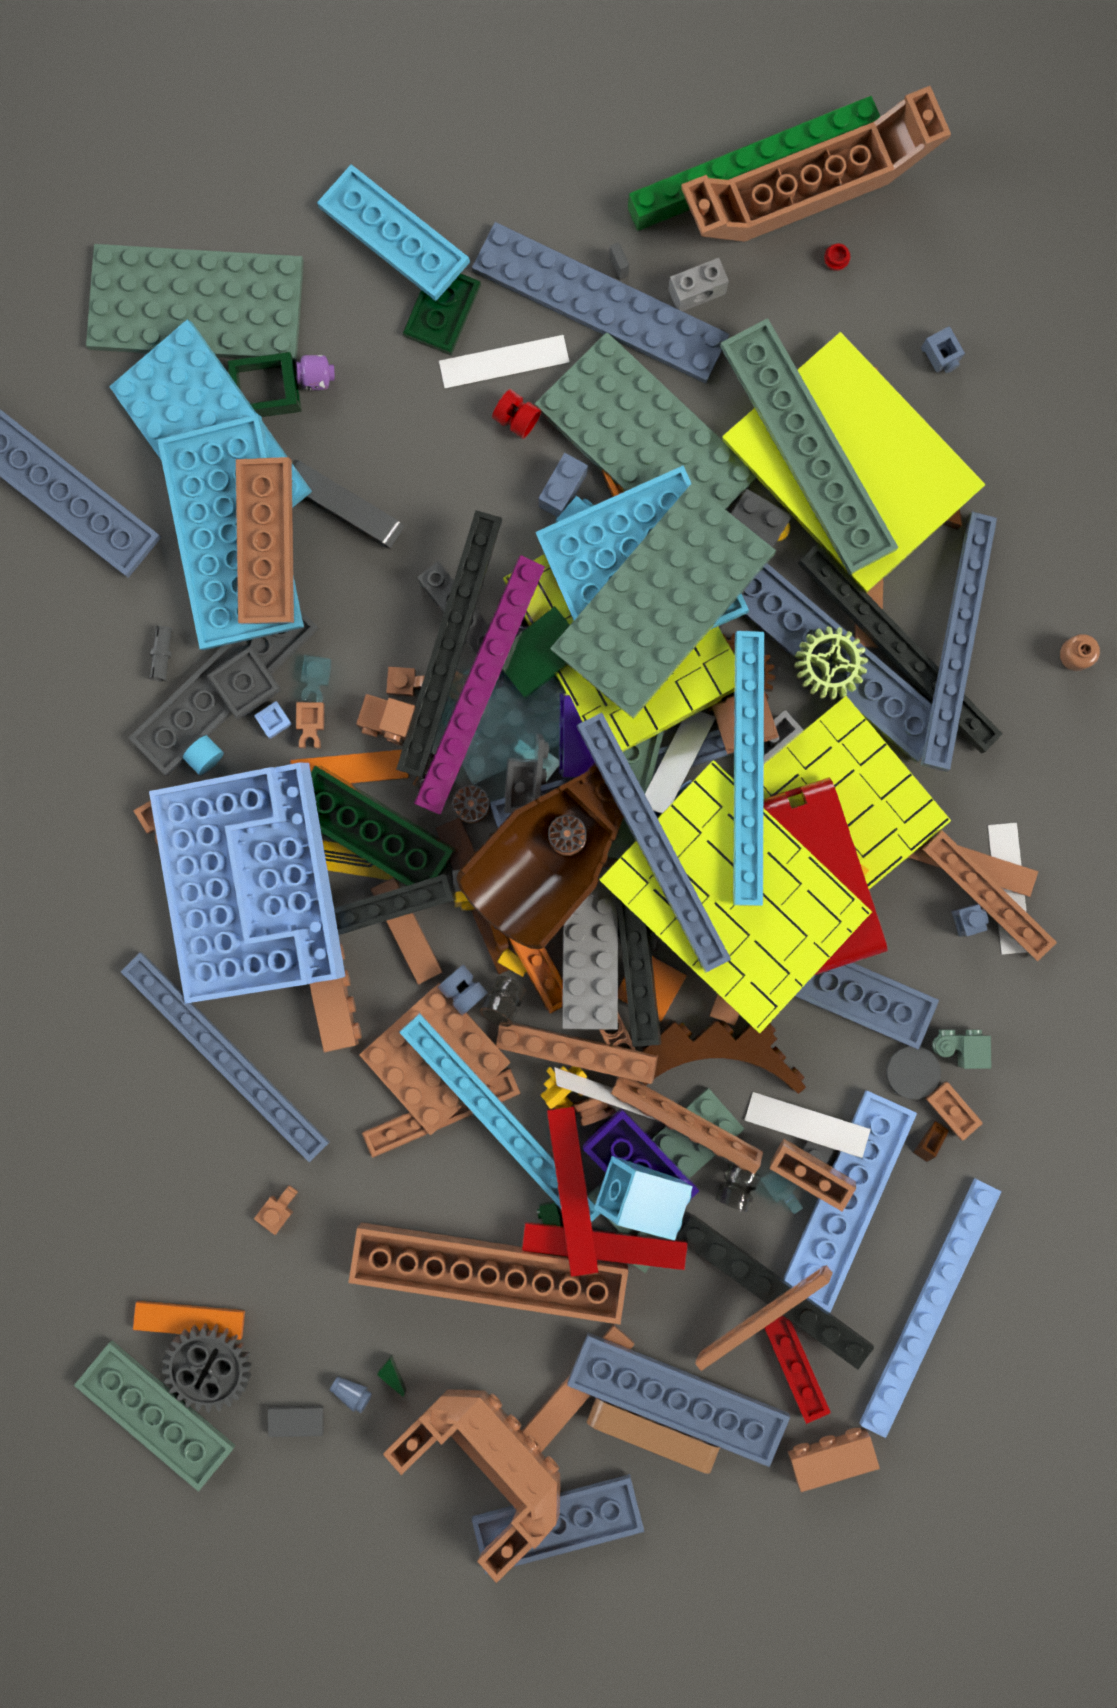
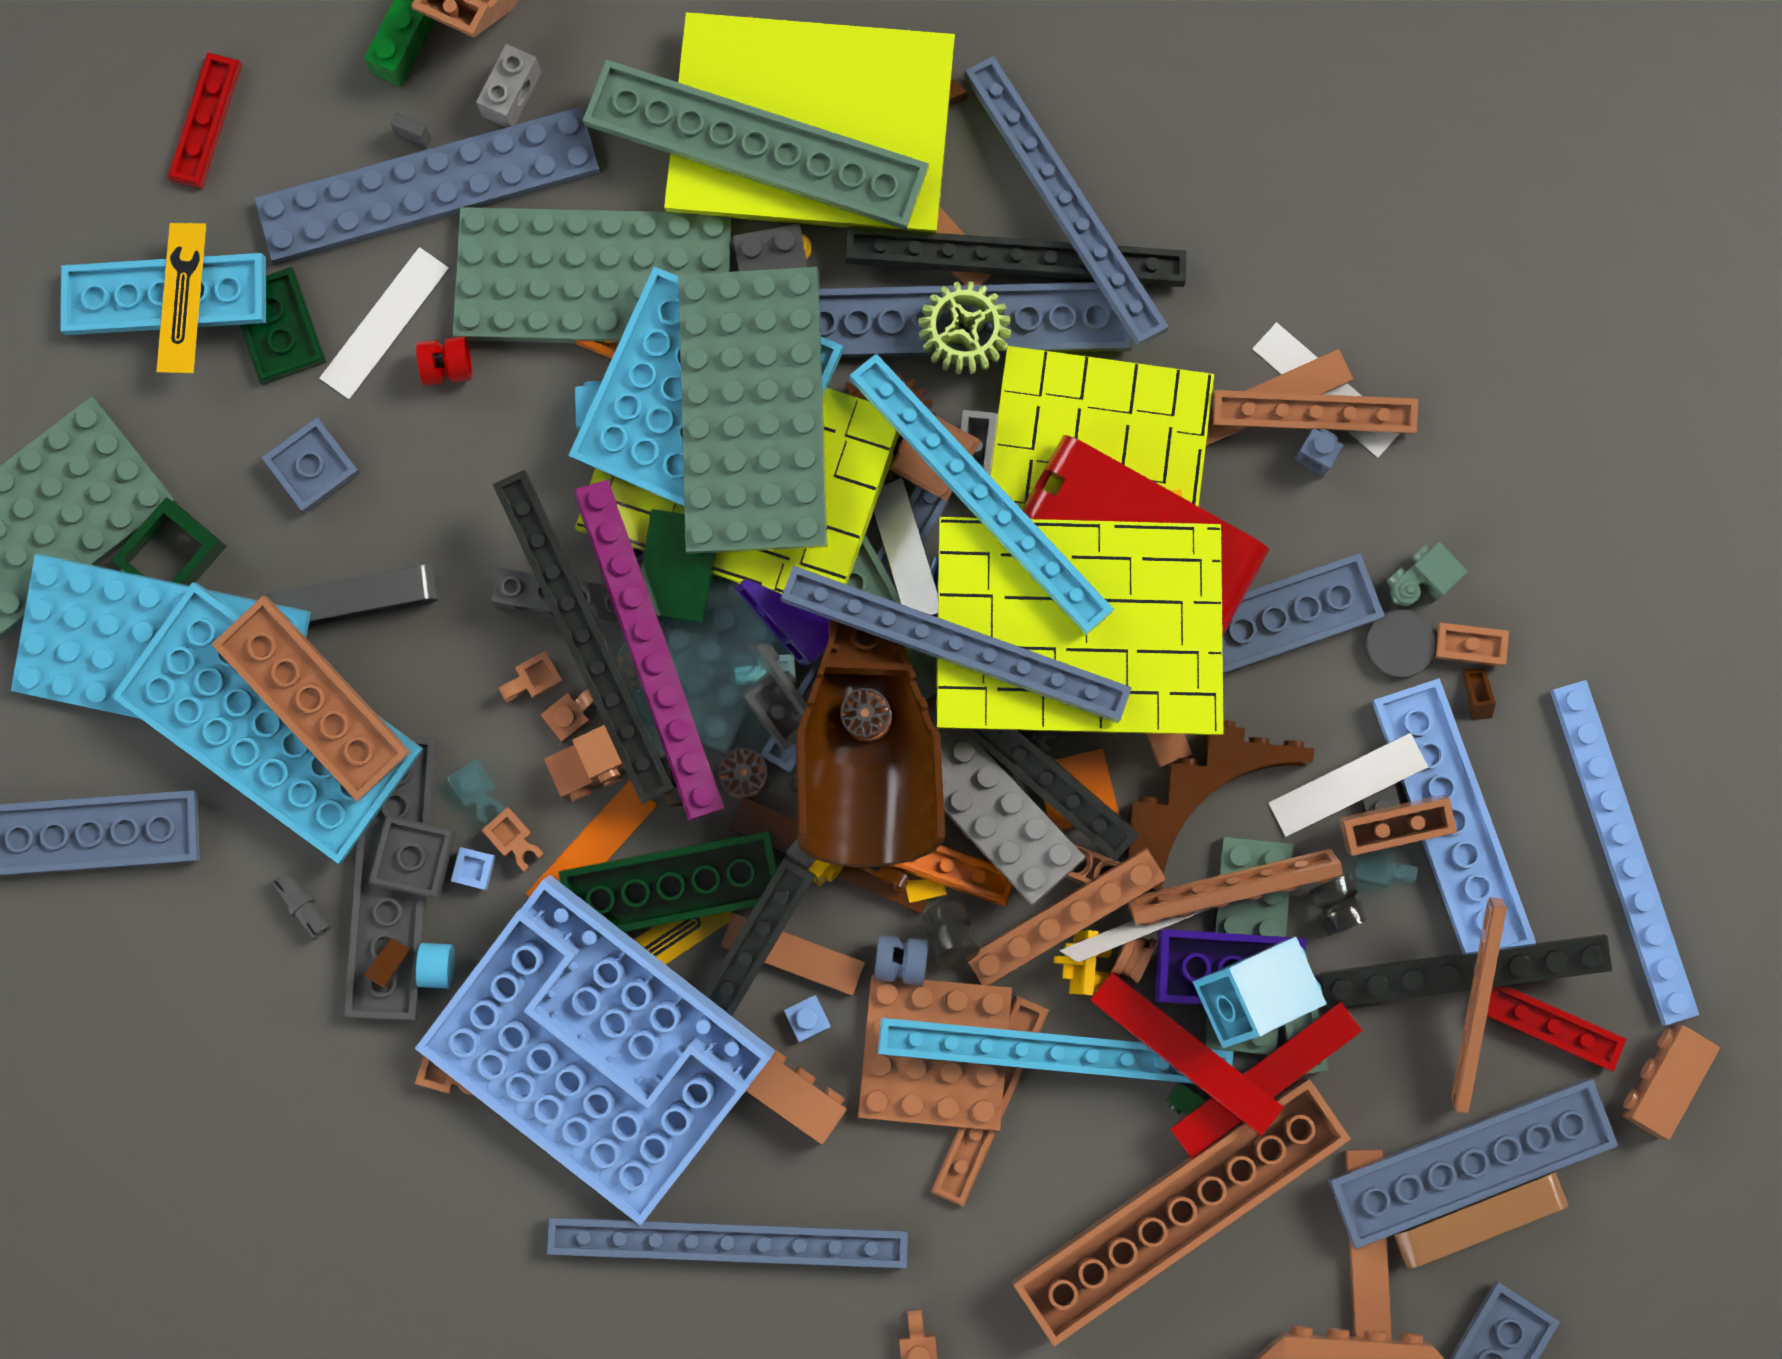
camera: 45 degrees left, 5 degrees down
medium lavender head [296,355,335,391] -> none
sand blue brick [538,453,588,517] -> none
nougat head [1060,634,1100,671] -> none
none -> yellow sticker [157,223,206,373]
none -> red tile [167,52,242,189]
none -> sand blue plate [261,417,360,514]
none -> reddish brown piece [364,938,410,988]
none -> nougat plate [498,651,563,703]
none -> light blue plate [784,995,831,1042]

